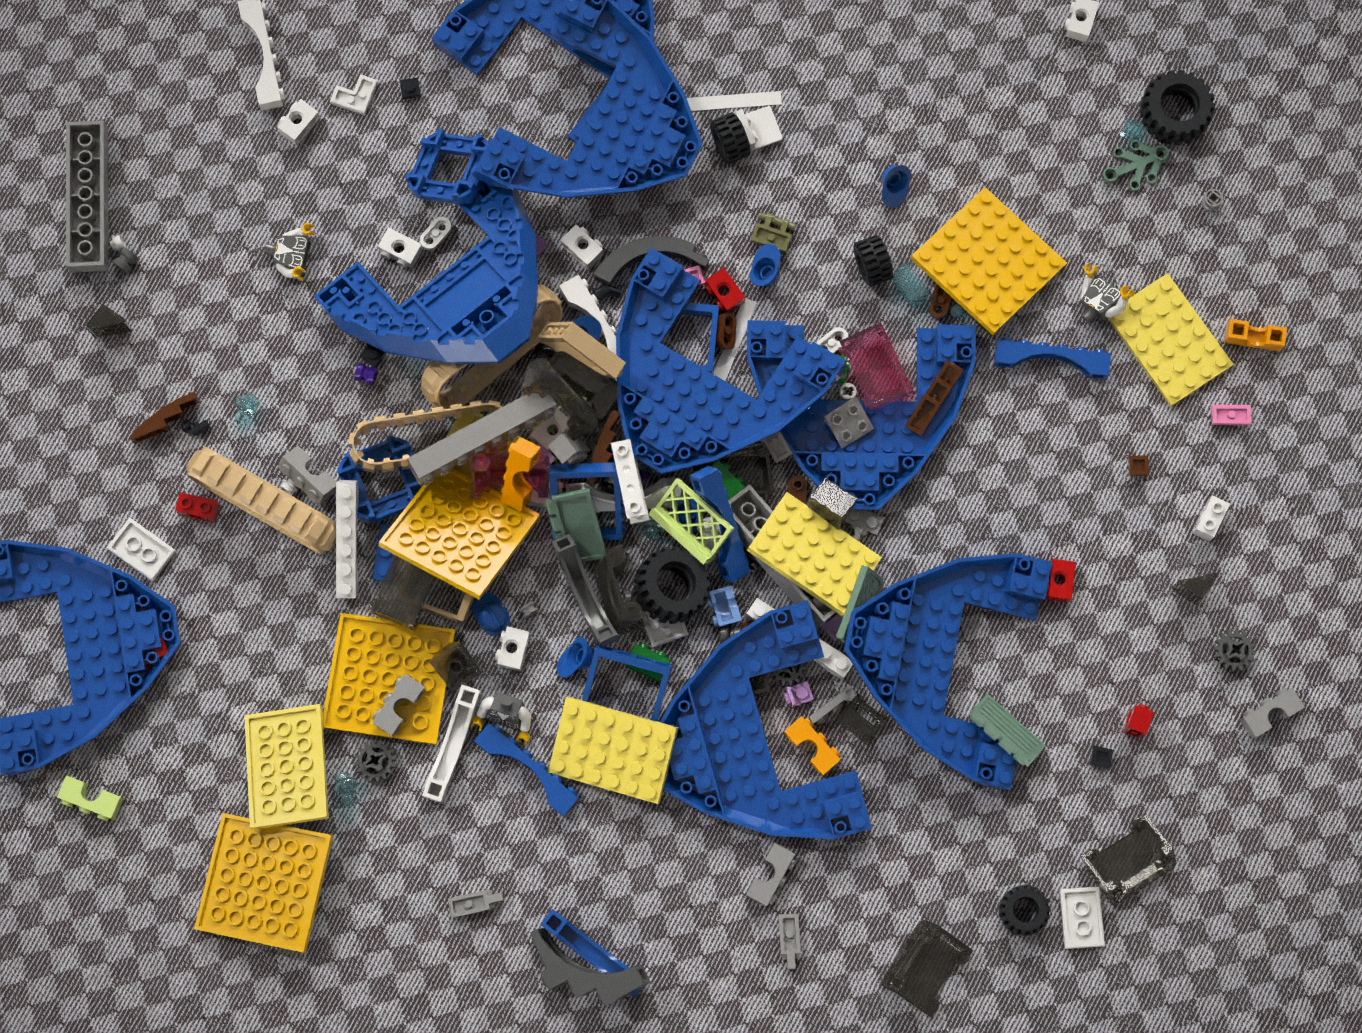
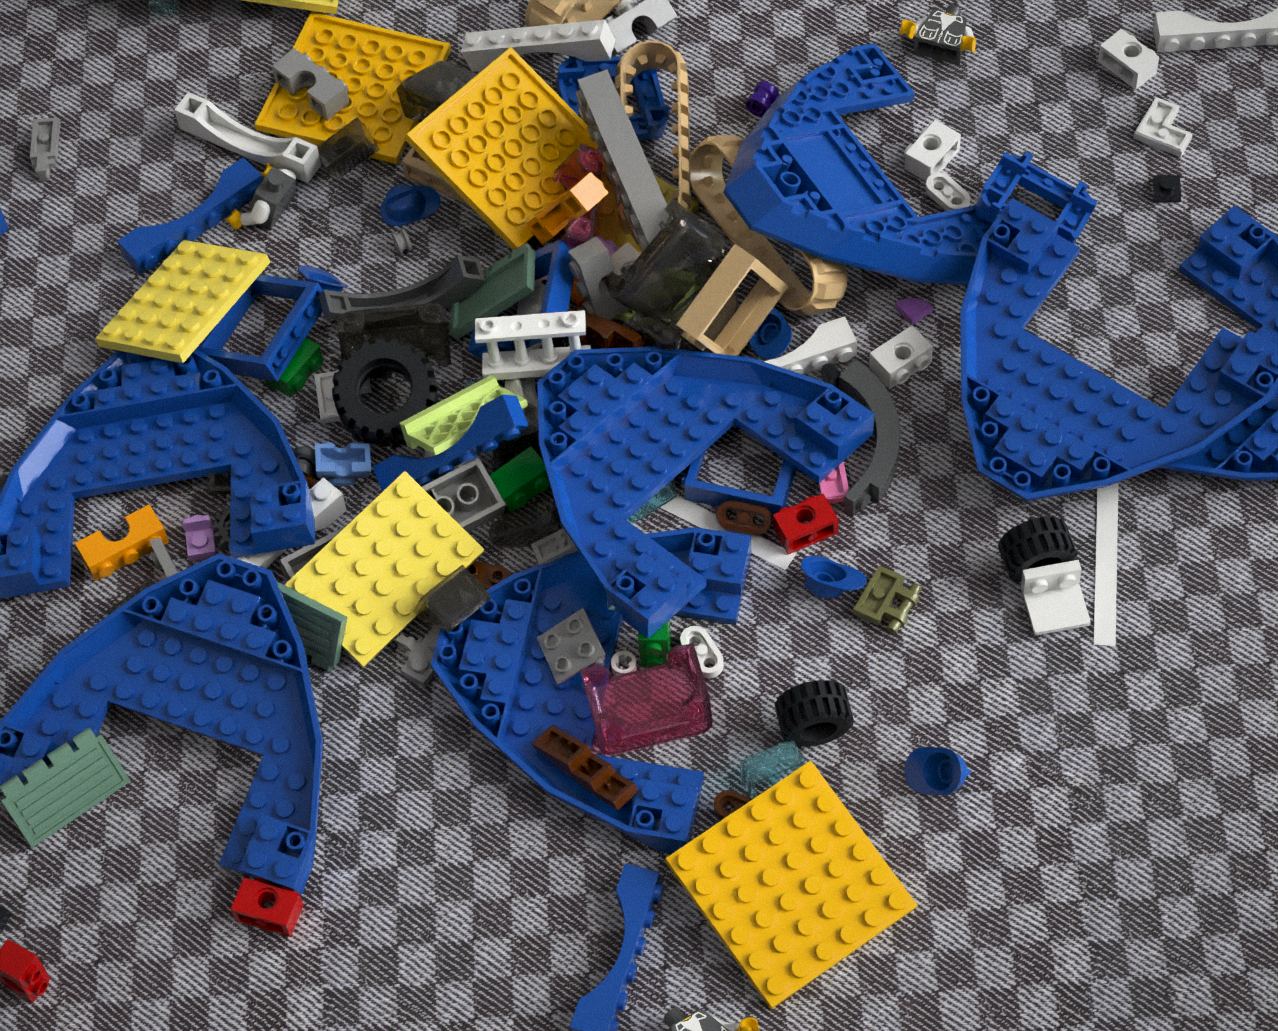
camera: 105 degrees right, 20 degrees down
clear light blue animal [334,772,358,807] -> none
dark grey gear [354,740,397,782] -> none
white brick [495,626,530,672] -> none

